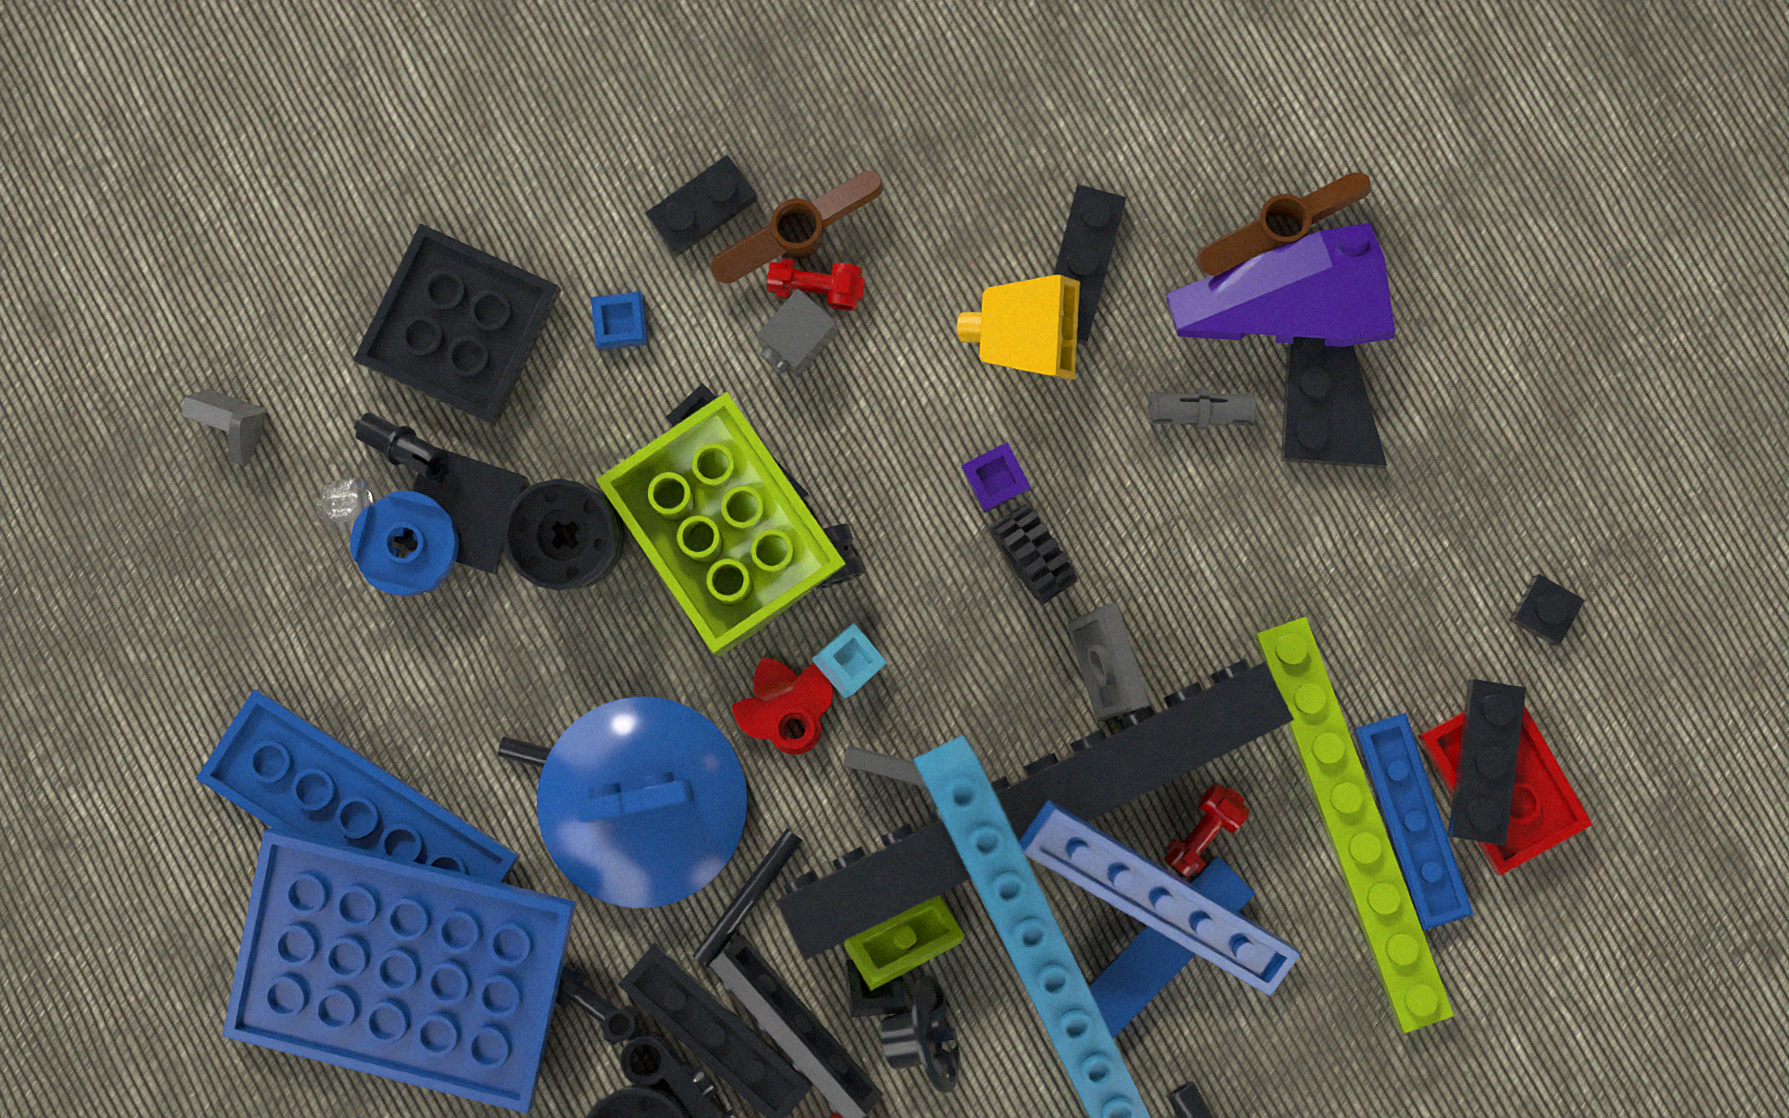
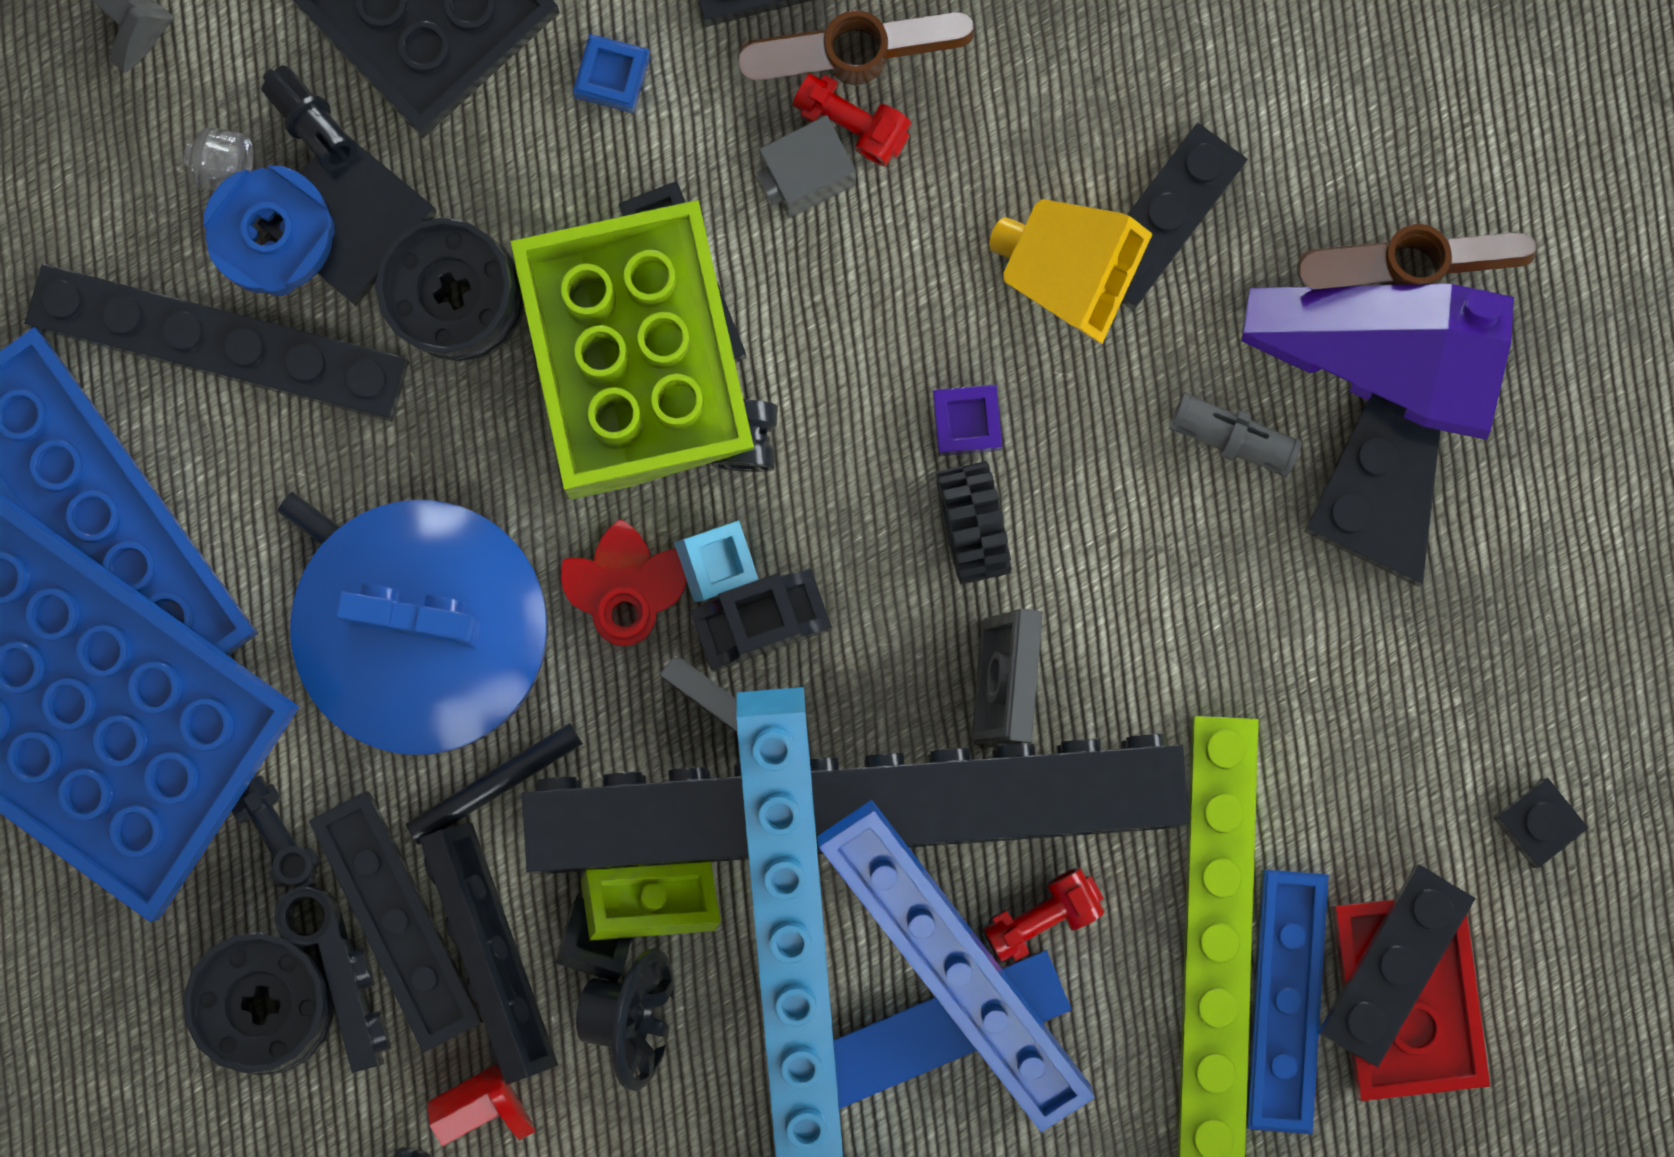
camera: 20 degrees right, 0 degrees up
none -> black plate [24,264,409,422]
none -> black brick [690,568,832,672]

